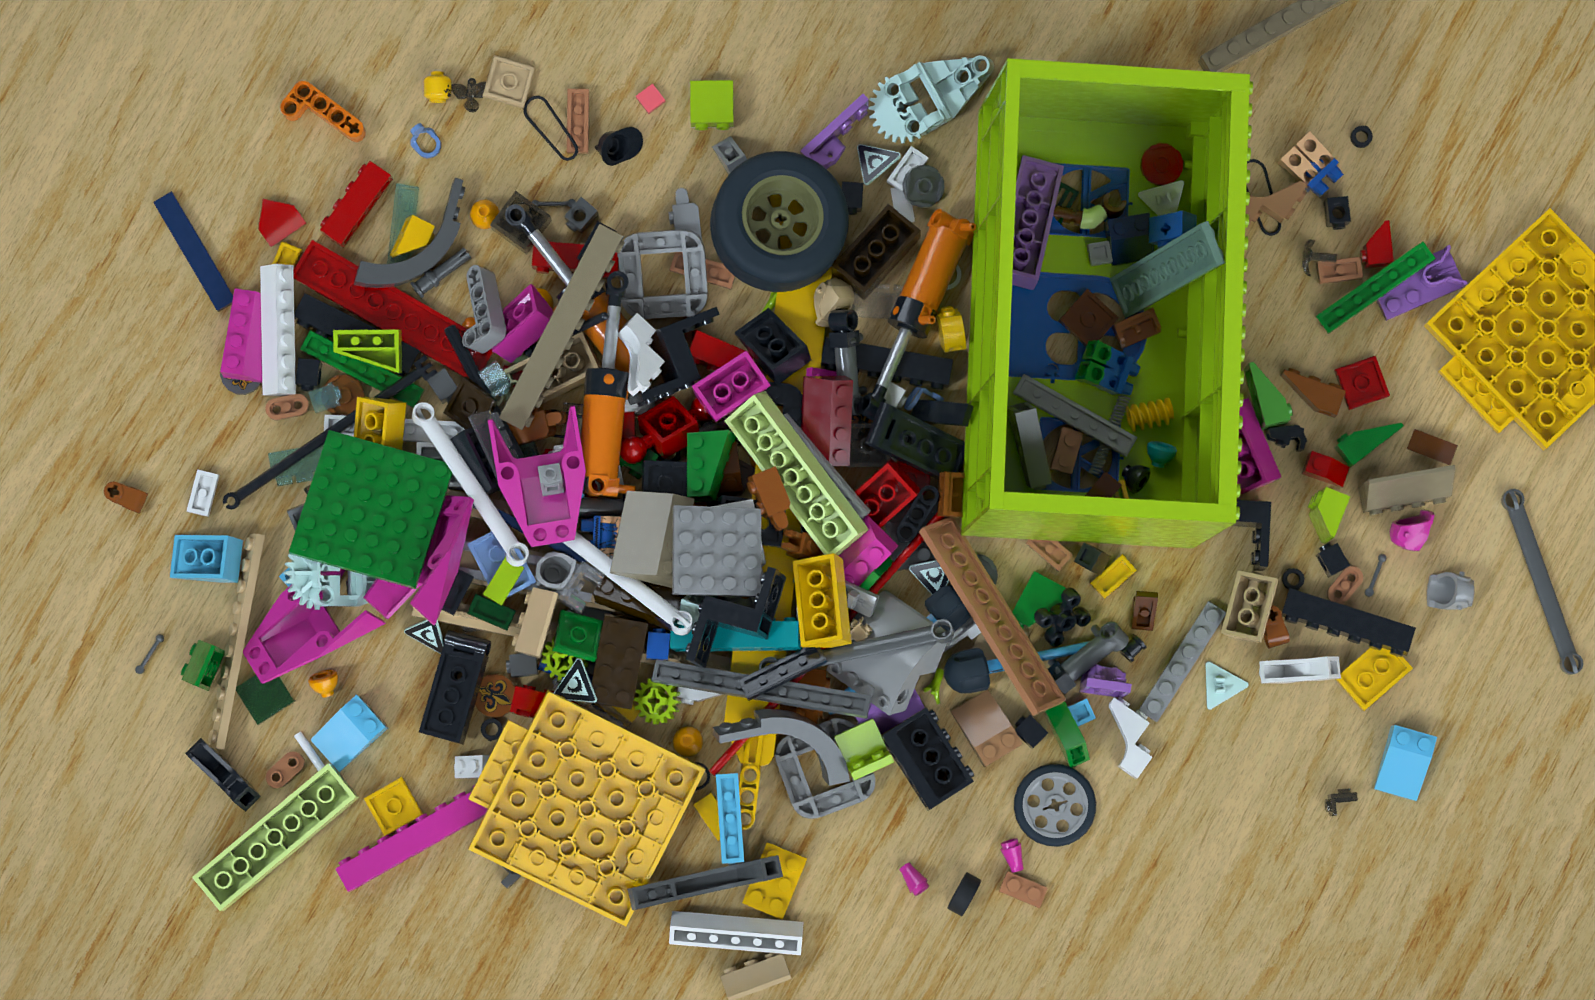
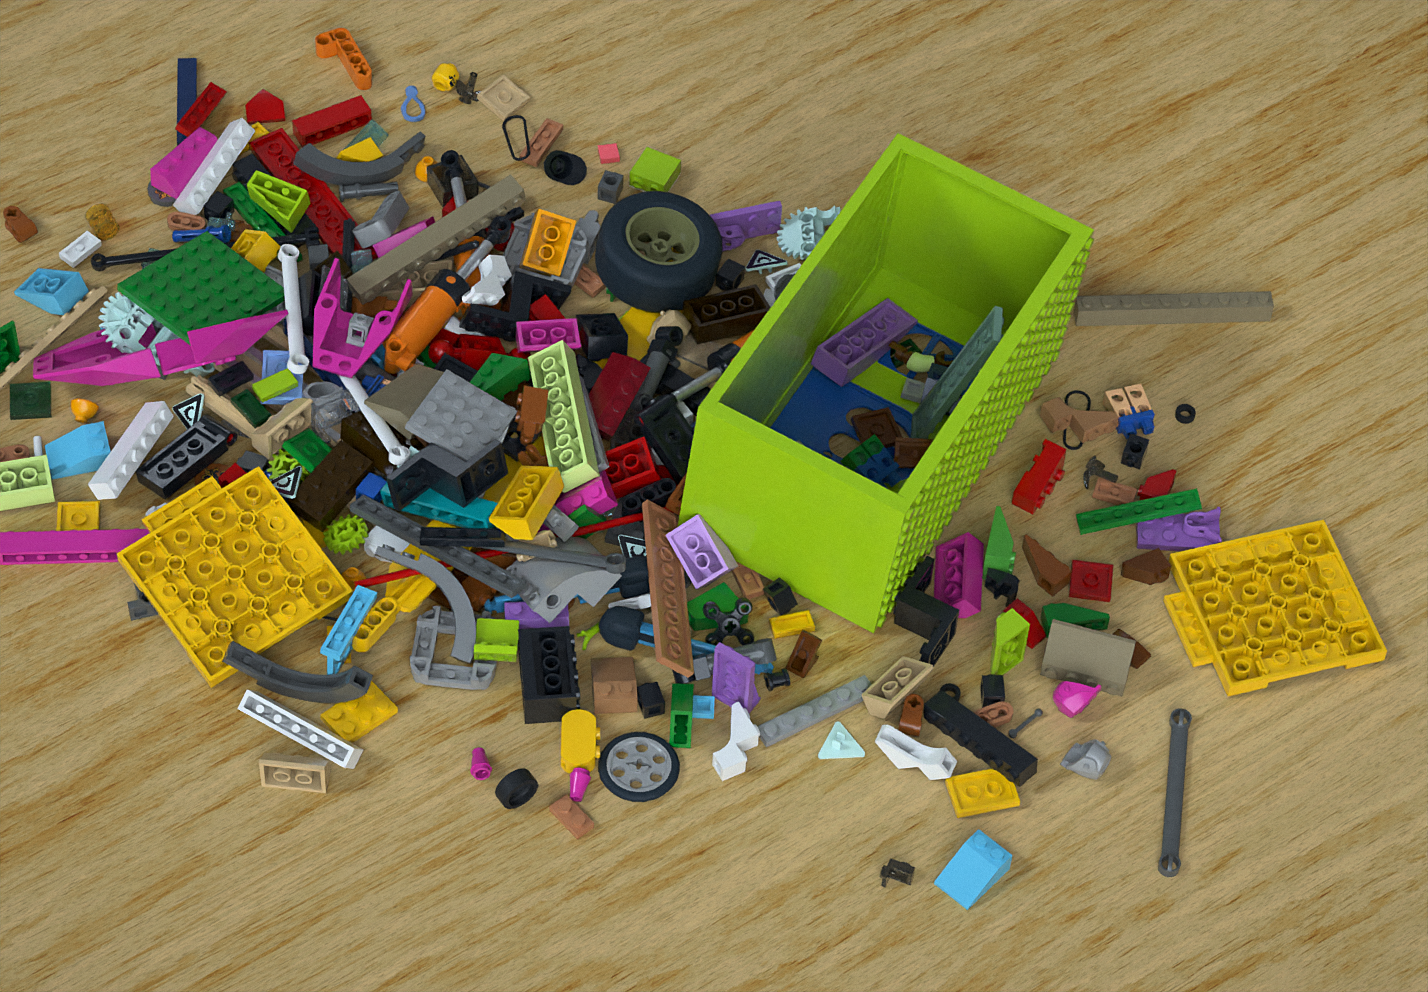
camera: 25 degrees right, 30 degrees down
none -> clear yellow wheel [85,203,120,241]
none -> white brick [88,401,174,500]
none -> blue pin [172,225,231,243]
none -> red plate [175,82,227,137]
none -> light orange slope [519,209,576,277]
none -> yellow brick [561,709,600,774]
none -> dark grey brick [598,170,624,204]
none -> lavender slope [666,514,738,589]
none -> red wedge [1012,439,1067,515]
none -> reddish brown slope [1121,548,1171,585]

